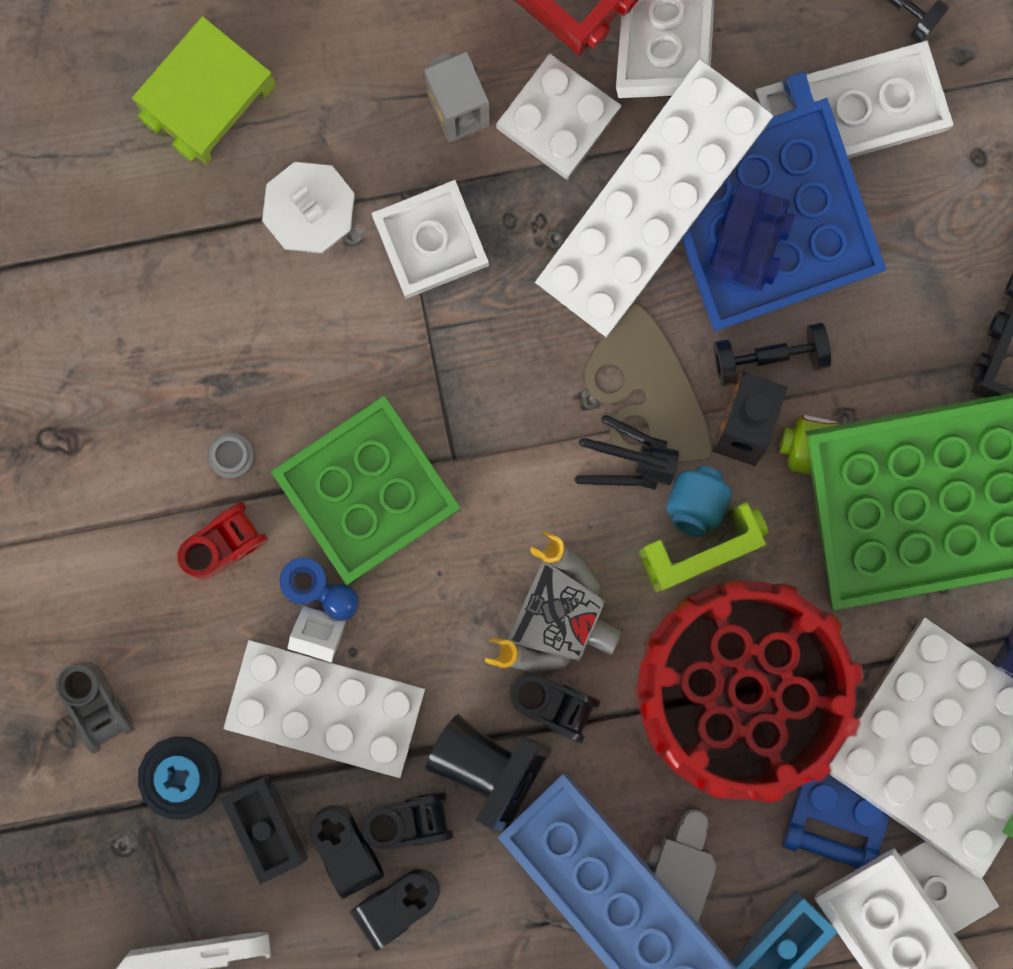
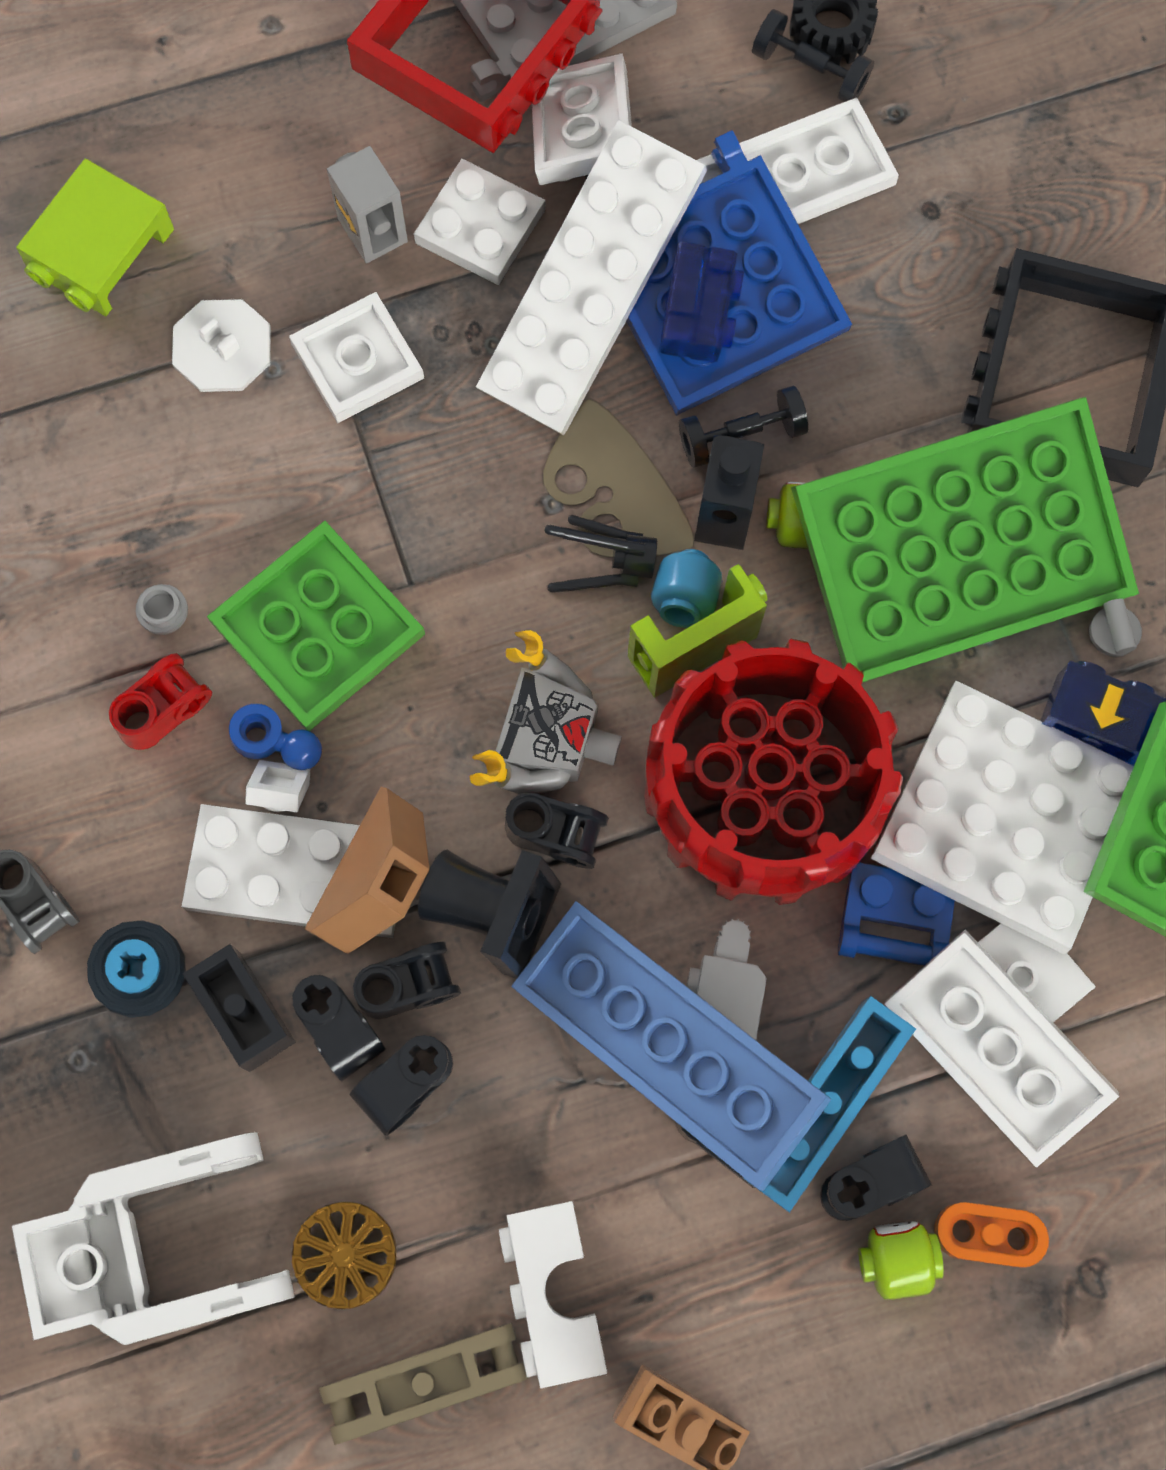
camera: 10 degrees left, 10 degrees down
none -> medium nougat slope [304,787,430,954]

